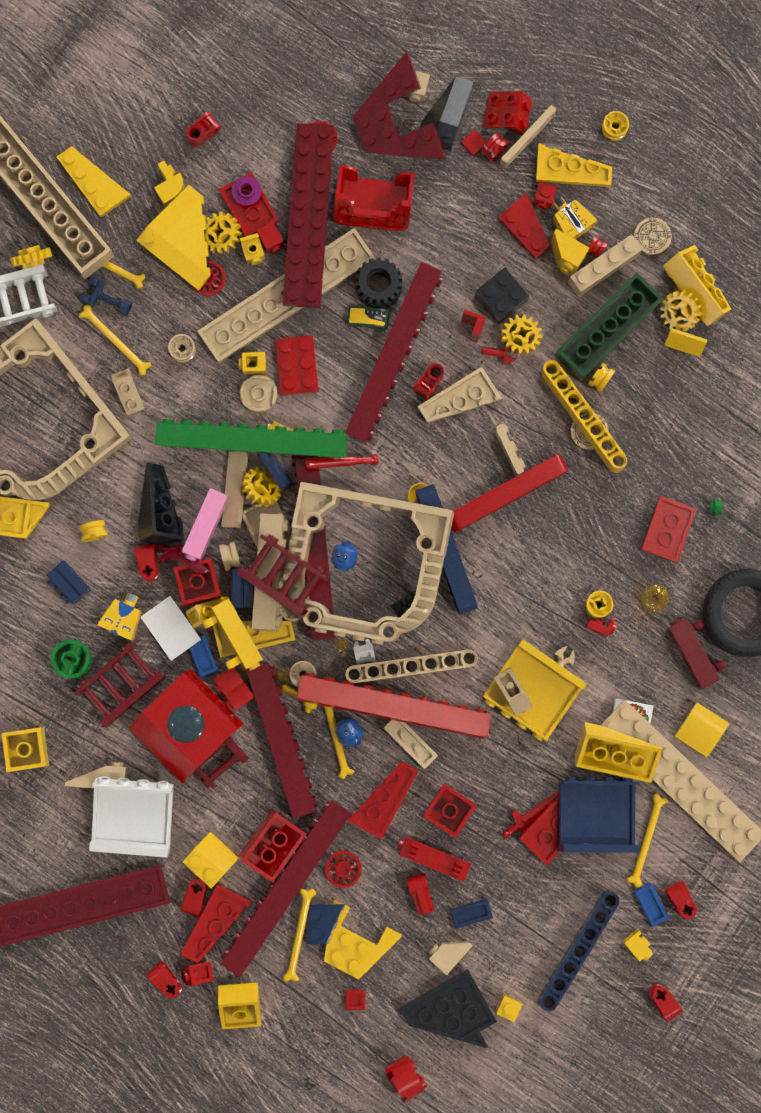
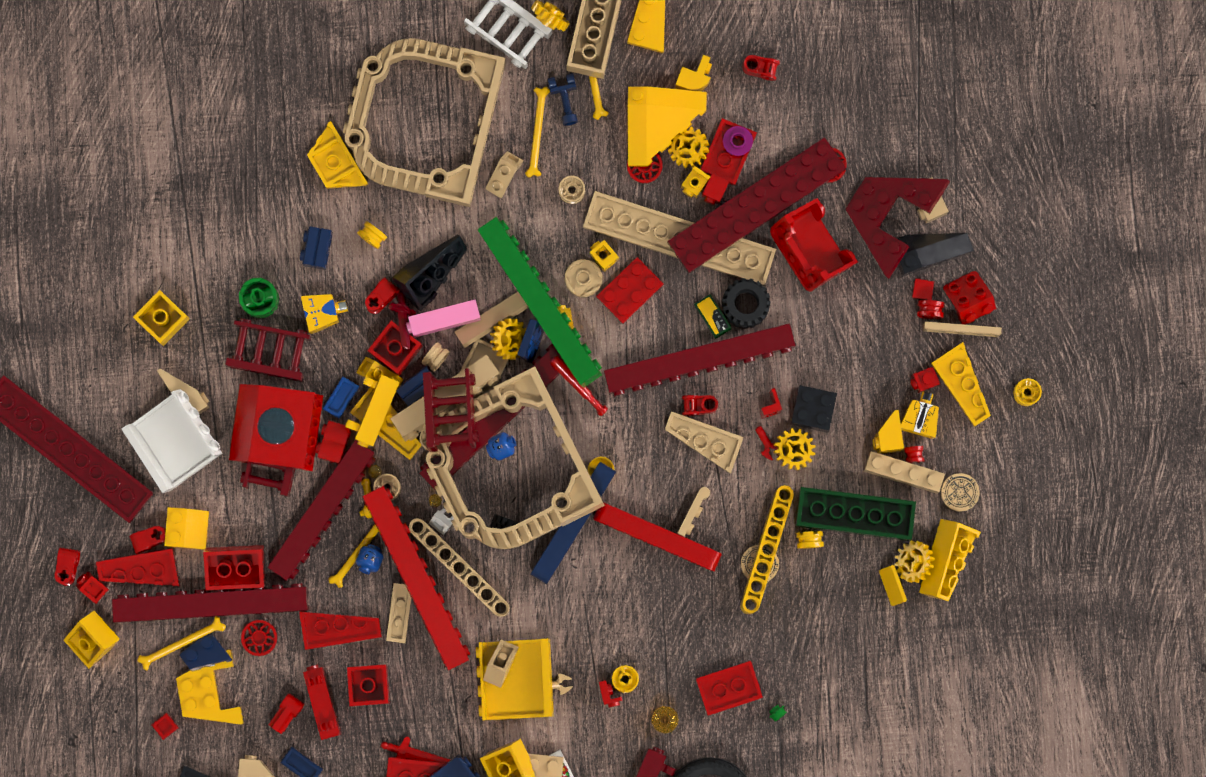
camera: 55 degrees right, 0 degrees up
white sticker [141,596,201,661] -> none
red wing [498,193,550,260] -> none

